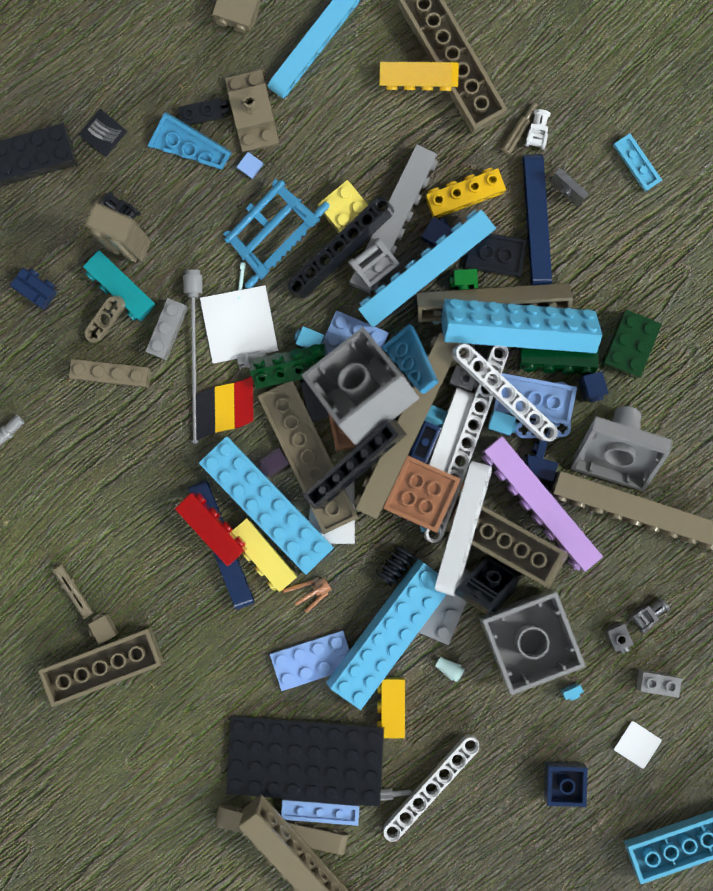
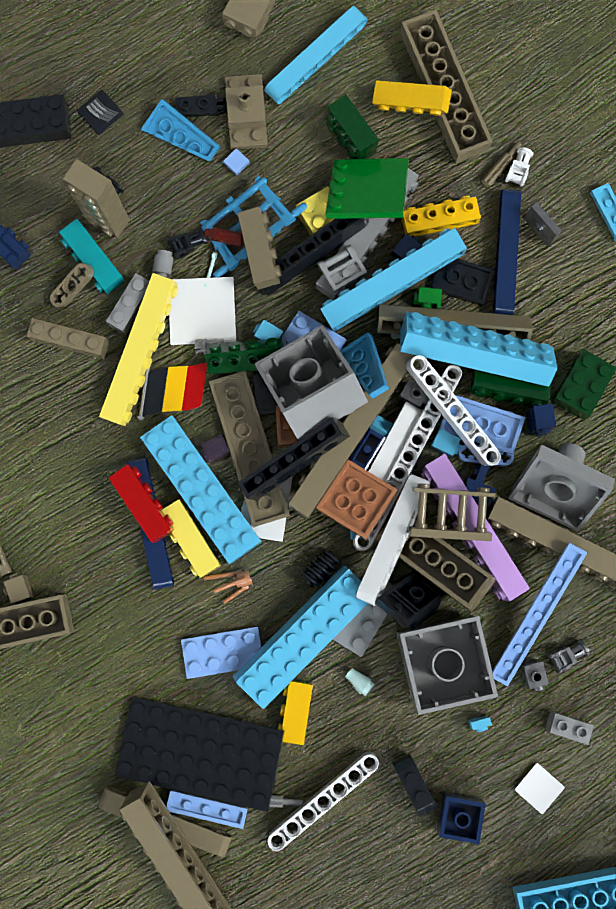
camera: 10 degrees right, 5 degrees down
none -> light yellow brick [99,273,179,426]
none -> black connector [167,228,208,259]
none -> clear red cylinder [205,227,243,247]
none -> dark tan brick [238,207,281,290]
none -> green plate [325,158,409,219]
none -> dark green brick [326,95,379,159]
none -> black brick [392,753,437,817]
none -> dark tan fence [409,483,495,542]
none -> light blue plate [492,542,587,686]

